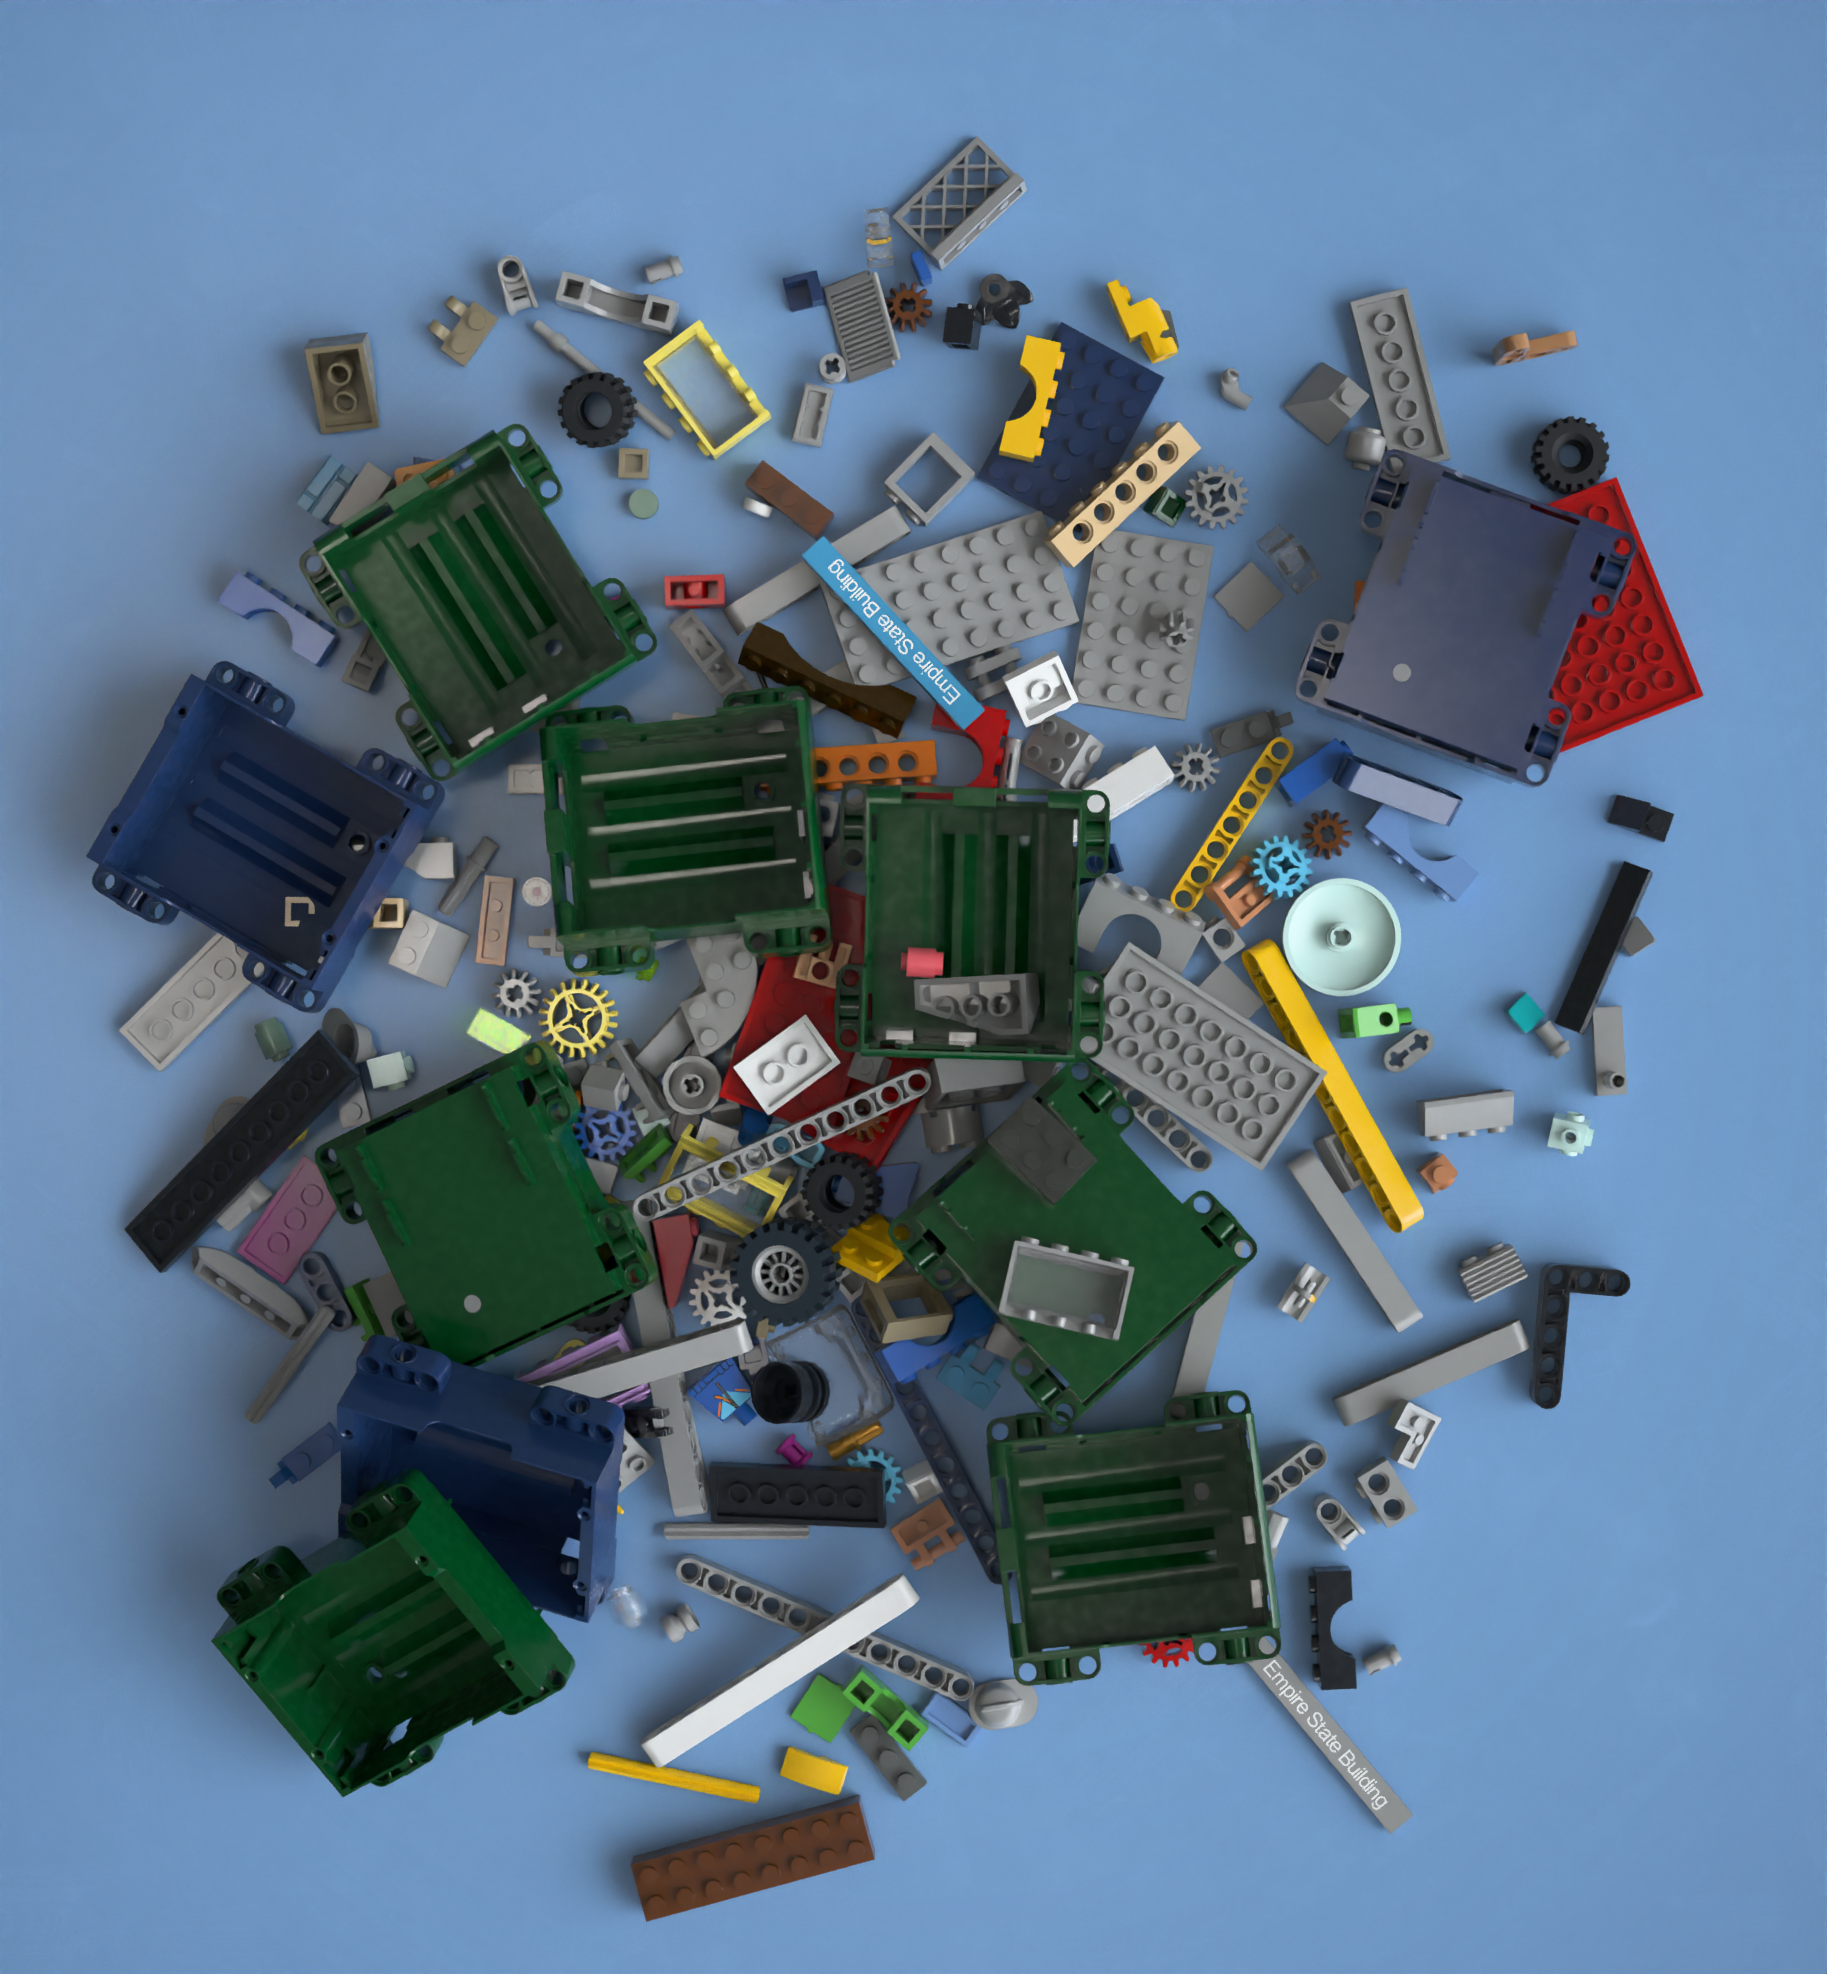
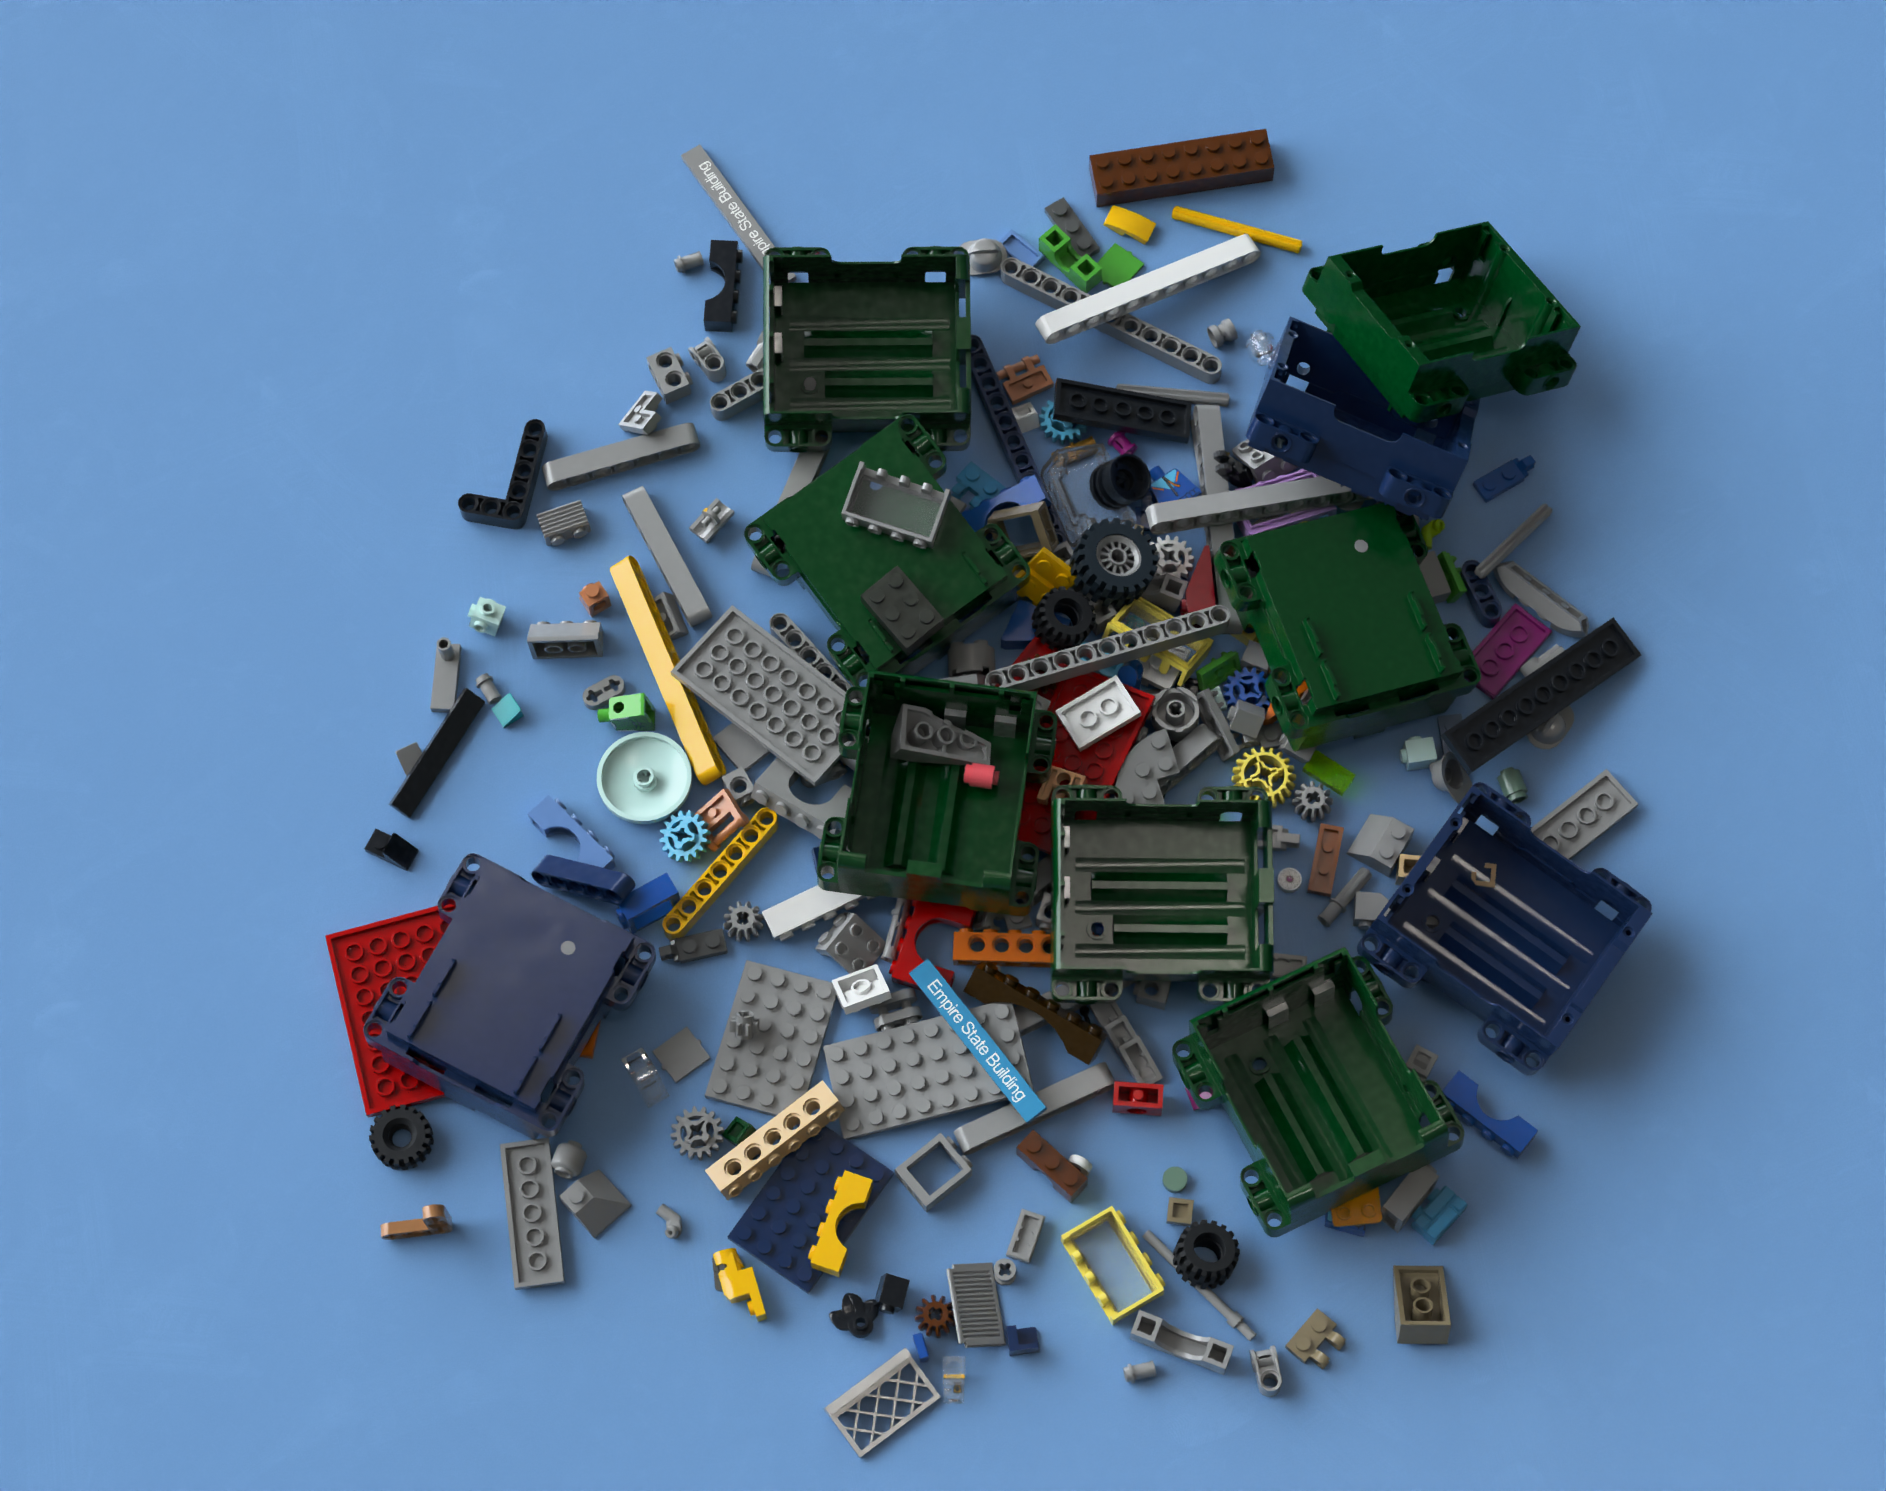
camera: 170 degrees left, 20 degrees down
reddish brown gear [1301,809,1352,860] -> none

